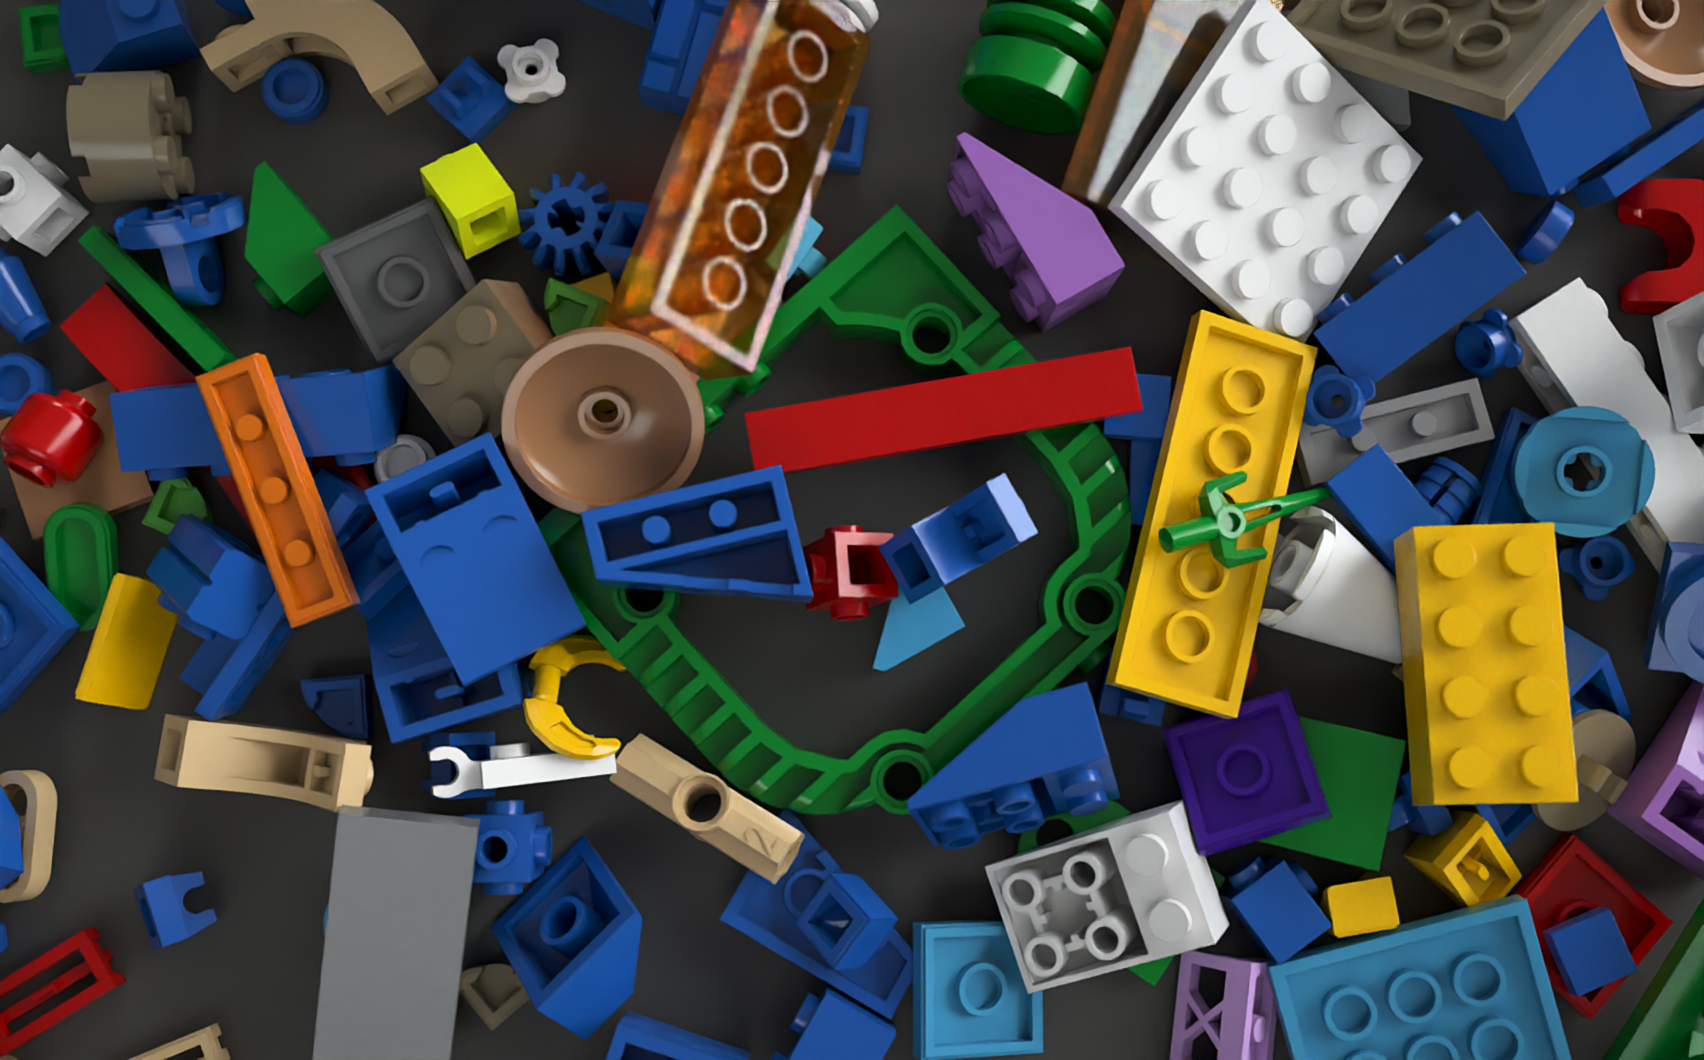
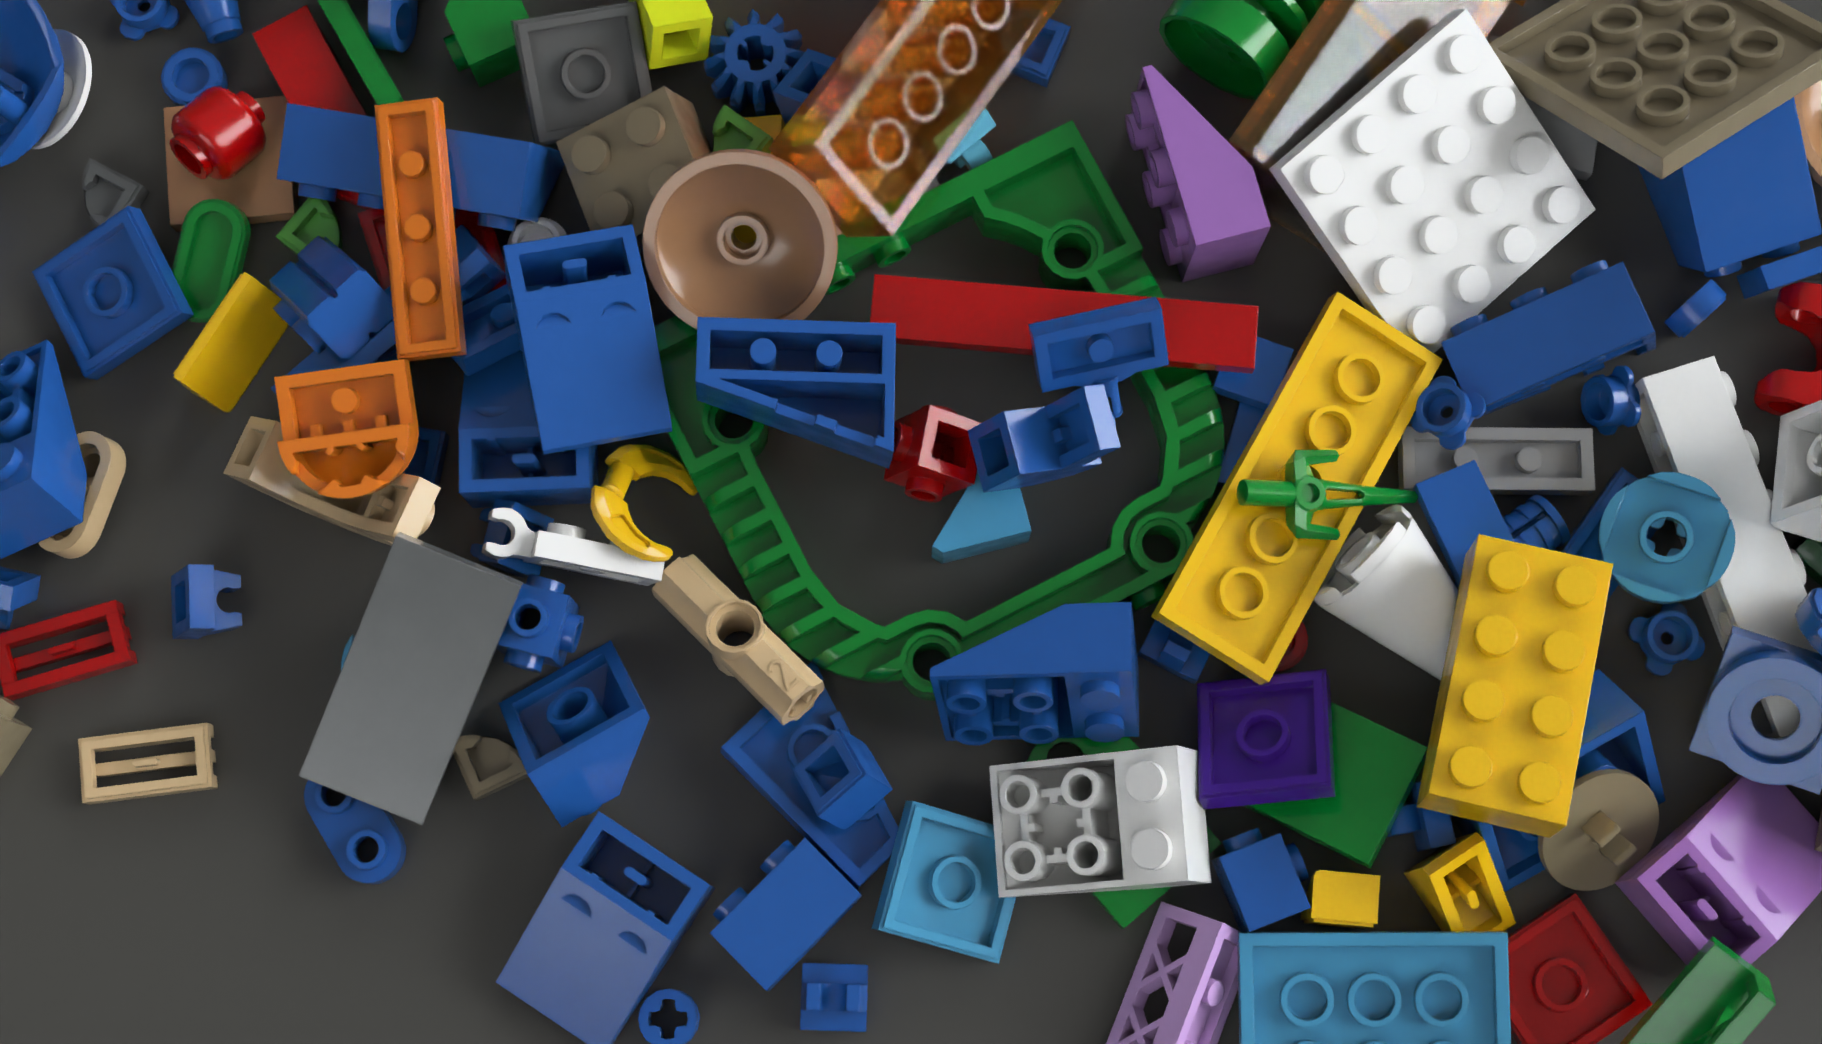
camera: 15 degrees right, 5 degrees down
blue tile [1541,906,1638,996] -> none
none -> orange slope [274,359,419,499]
none -> blue plate [1028,296,1169,419]

